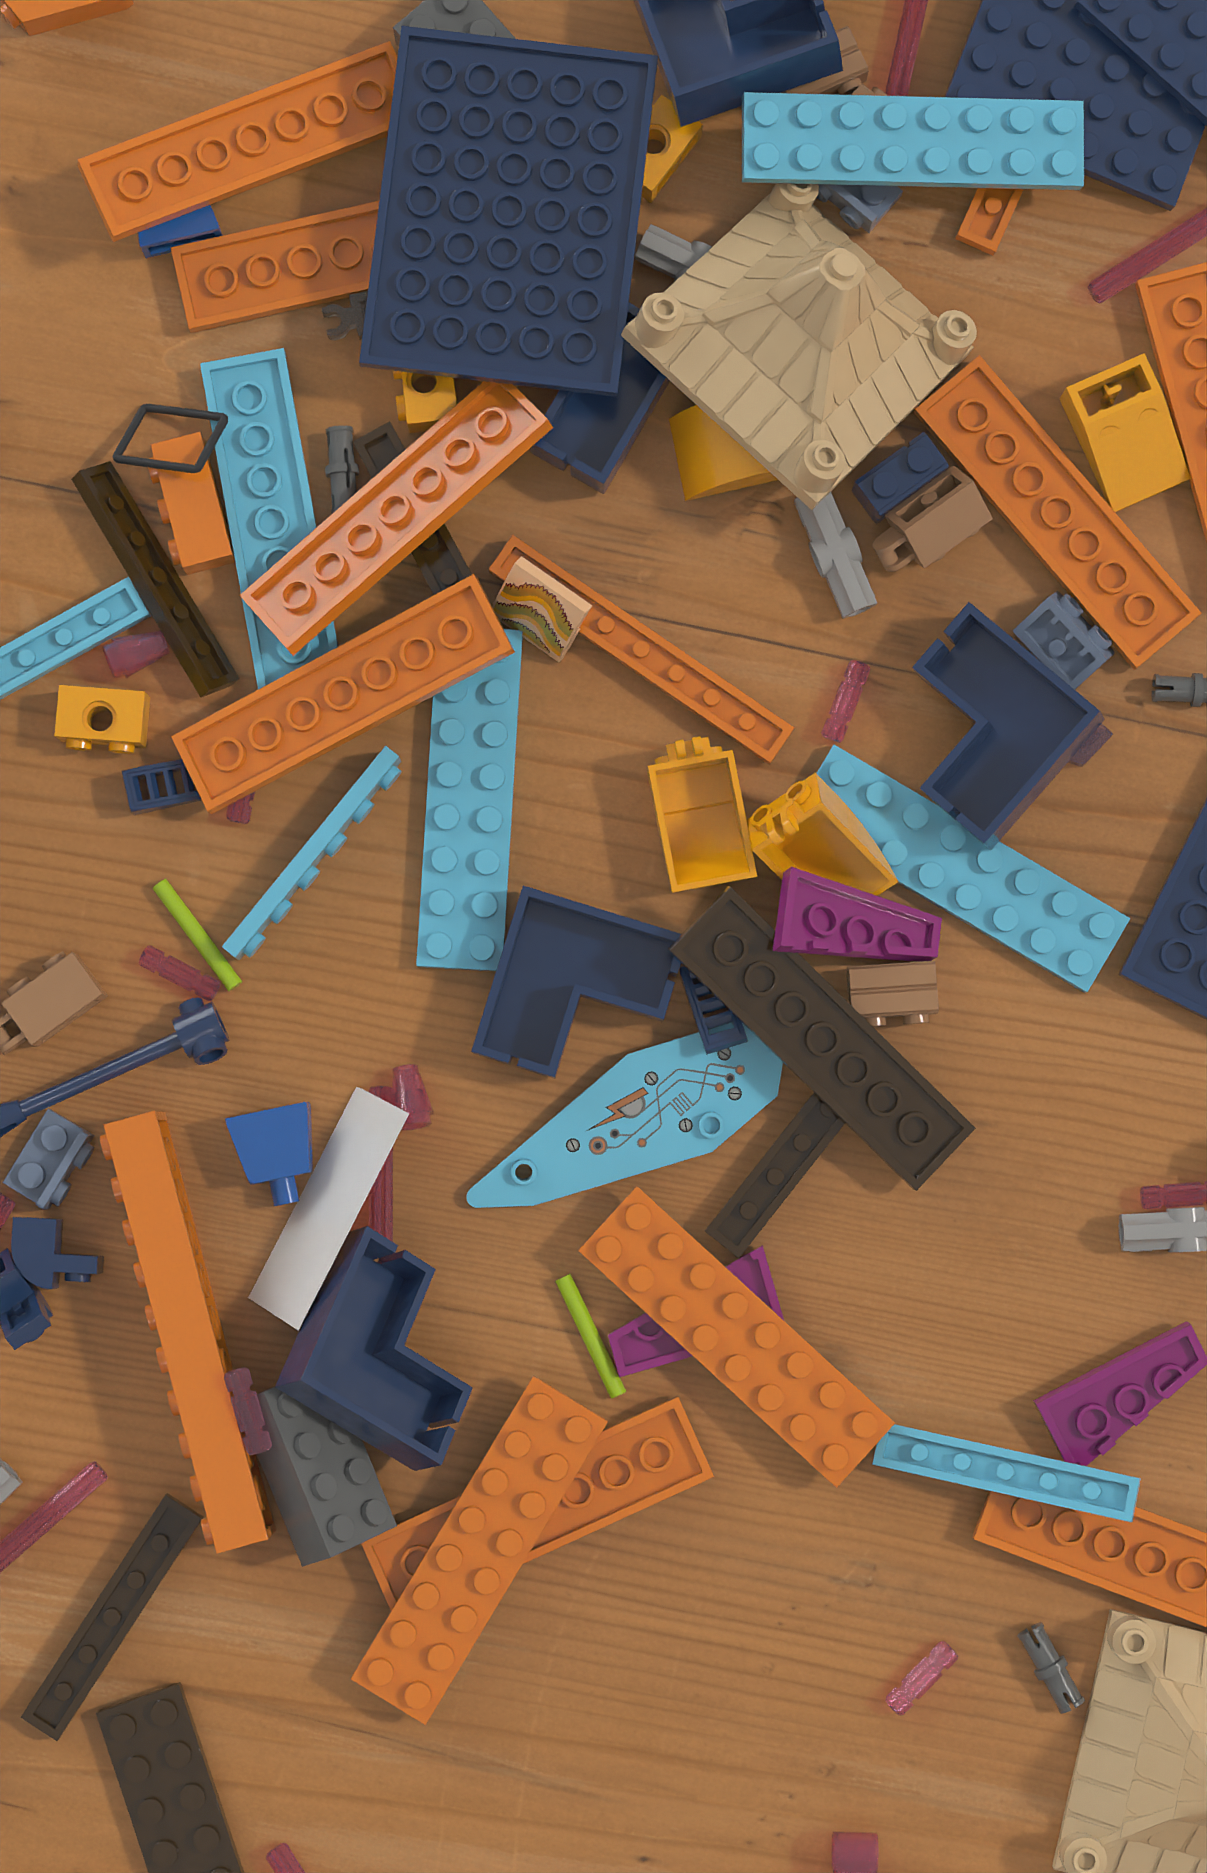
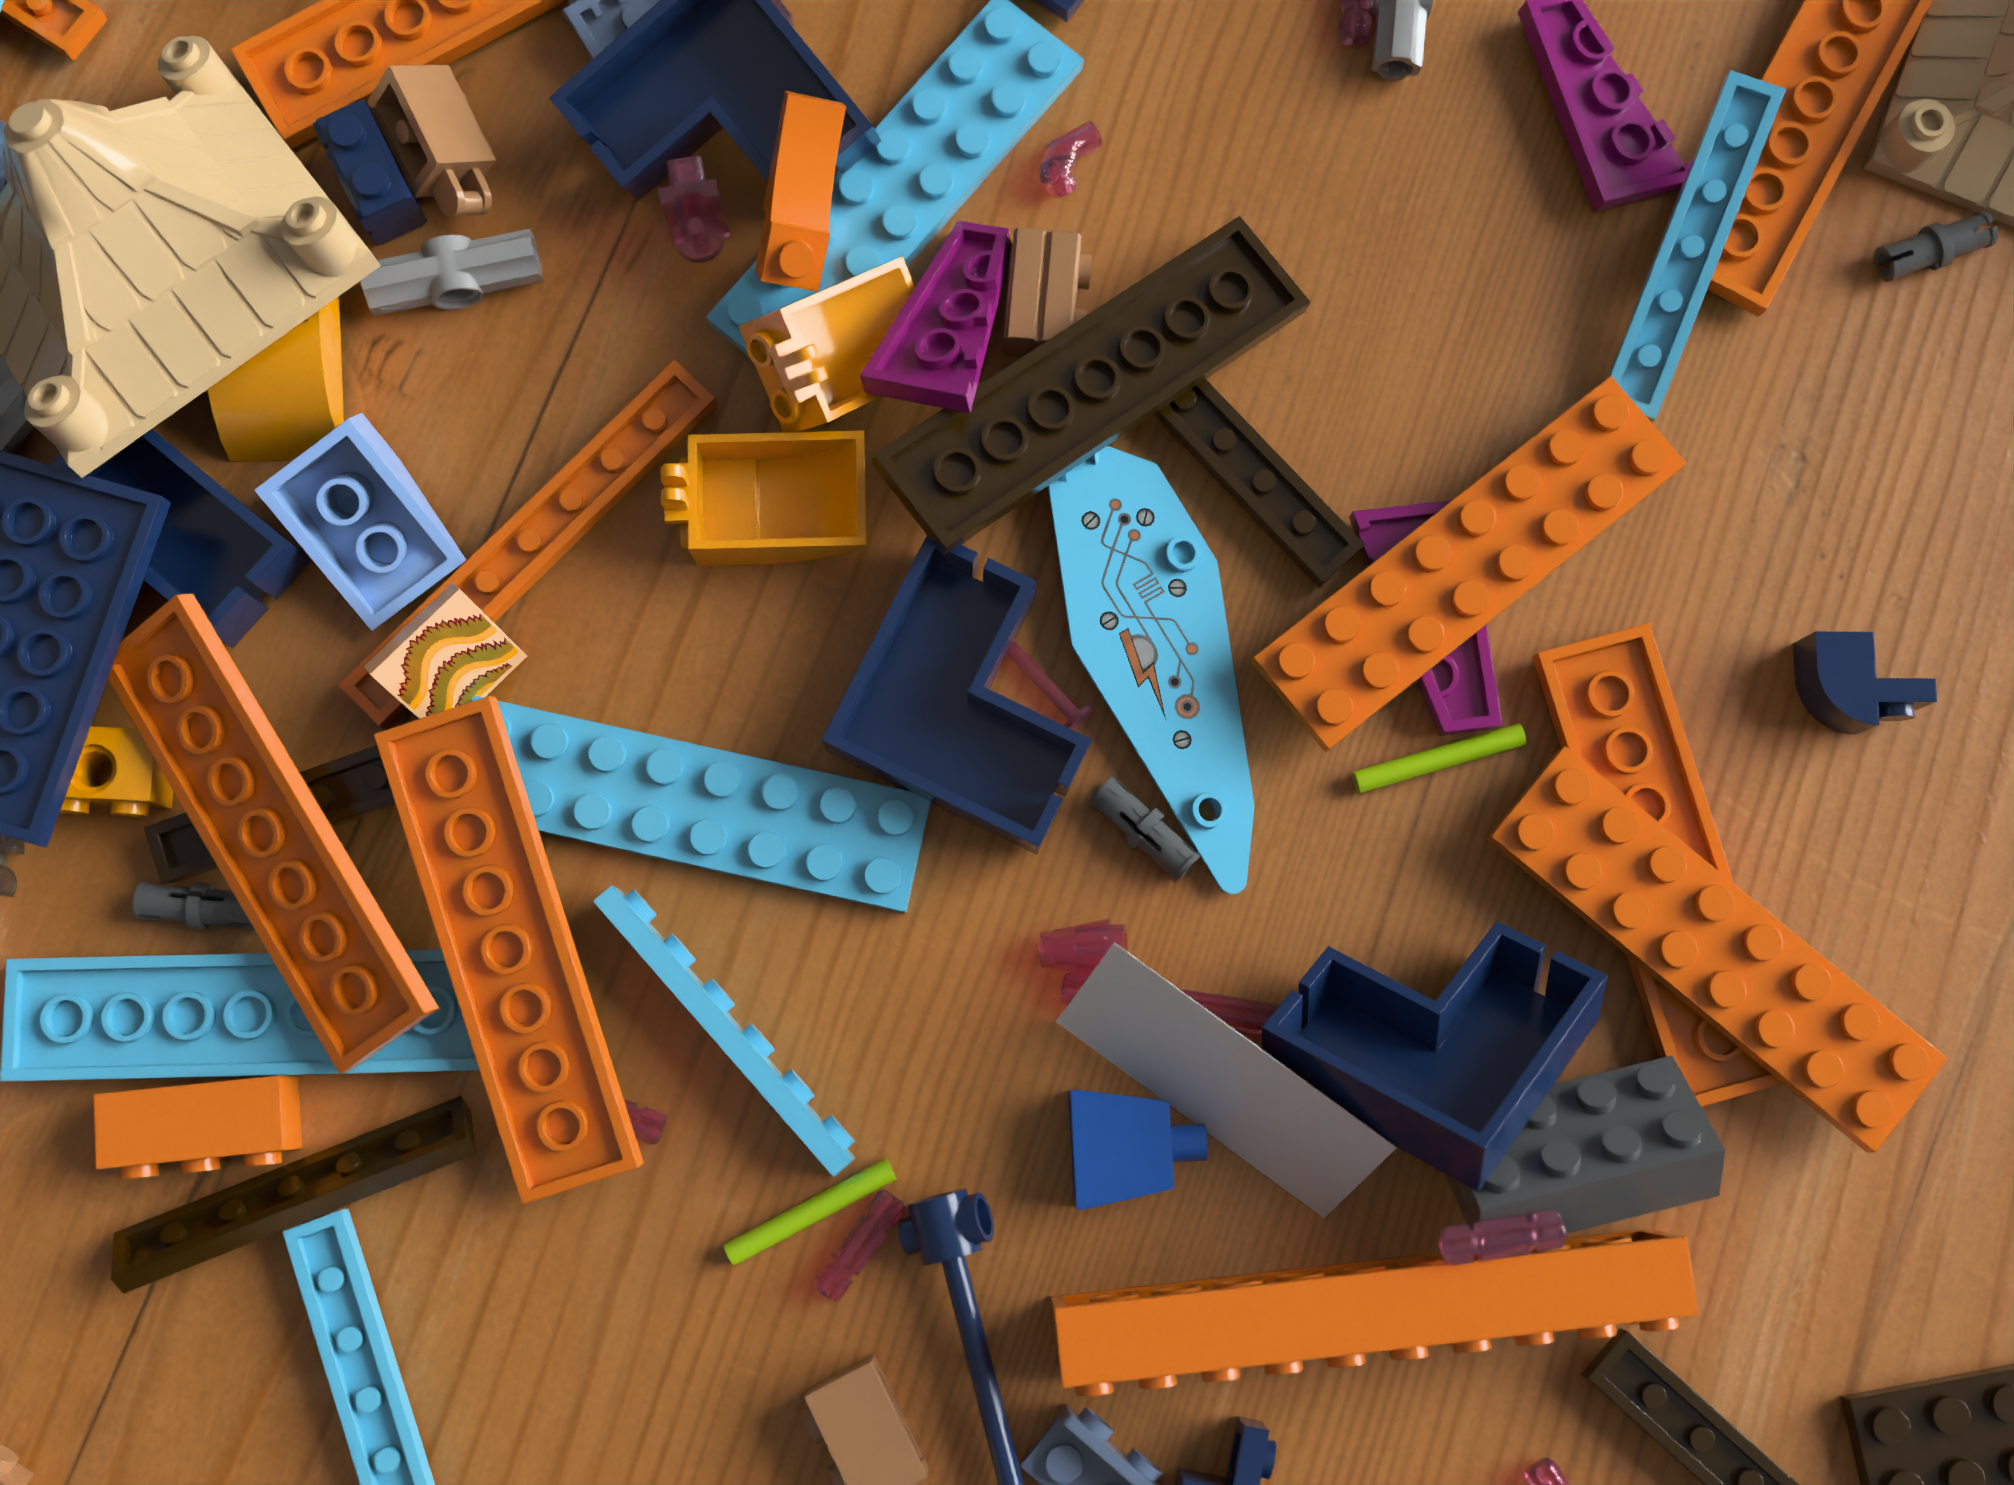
camera: 85 degrees left, 5 degrees down
light orange brick [54,685,150,754] -> none
clear pink cone [102,630,169,679] -> none
black piece [113,404,228,473] -> none
dark blue slope [122,759,202,815] -> none
dark blue slope [679,966,748,1055] -> none
clear pink axle [821,660,870,743] -> none
clear pink axle [885,1641,958,1716] -> none
none -> light blue slope [254,413,466,631]
none -> clear pink hips [658,156,731,263]
none -> orange slope [755,91,846,292]
none -> clear pink pin [1007,642,1093,730]
none -> clear pink arm [1039,120,1103,198]
none -> dark grey pin [1089,776,1201,883]
none -> dark blue brick [1793,631,1937,735]

